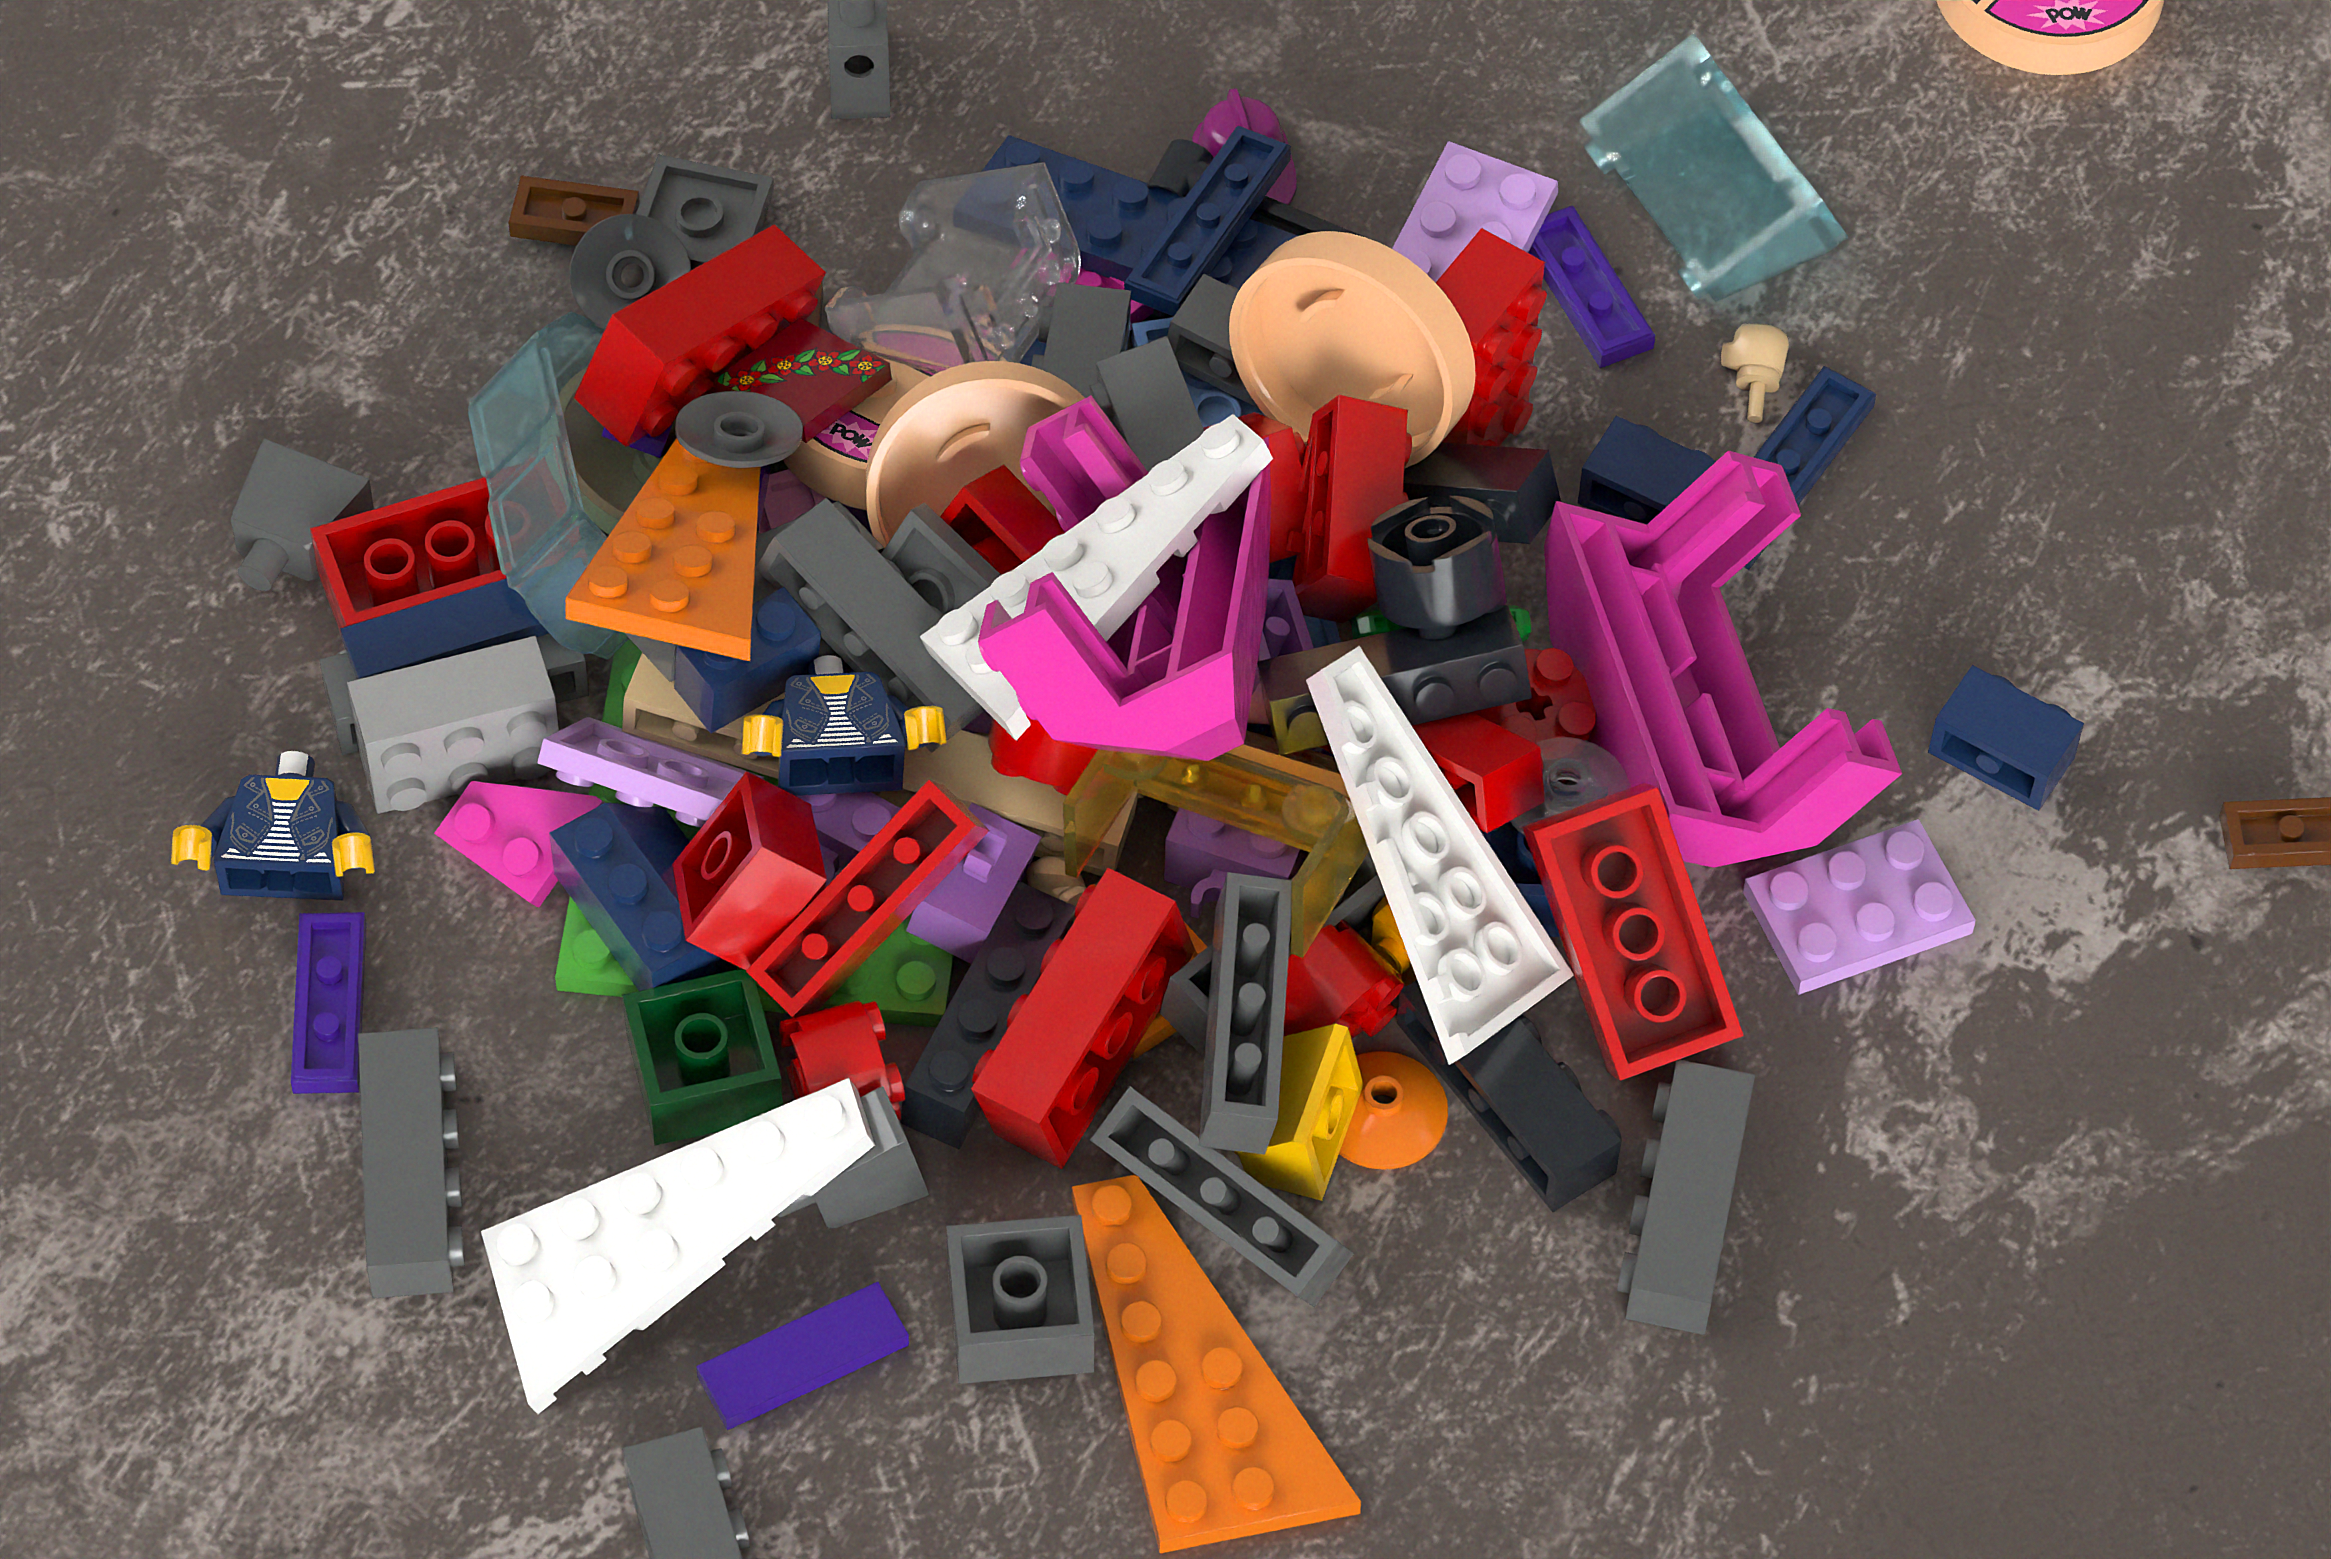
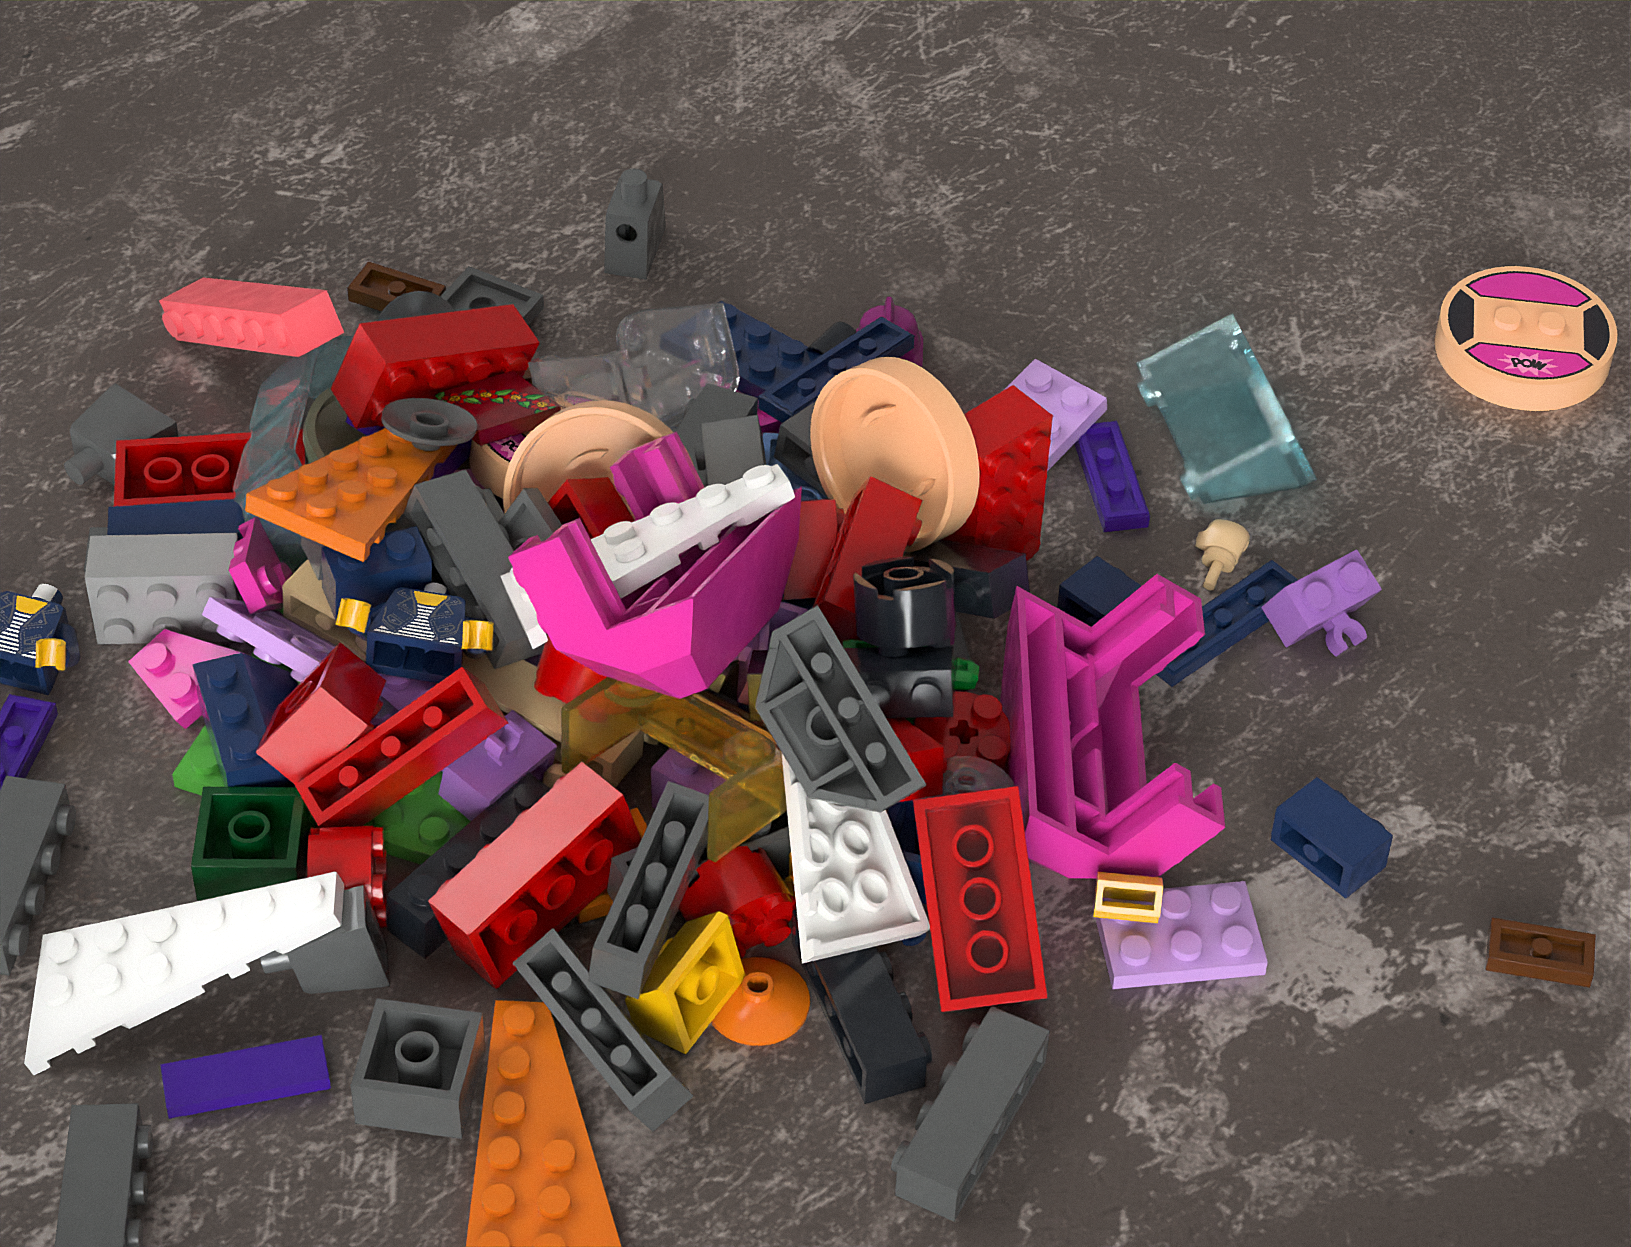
camera: 15 degrees right, 10 degrees down
none -> coral brick [159,277,344,357]
none -> dark pink wing [229,517,293,614]
none -> dark grey wedge [755,605,926,813]
none -> yellow piece [1093,872,1163,923]
none -> medium lavender brick [1261,549,1382,657]

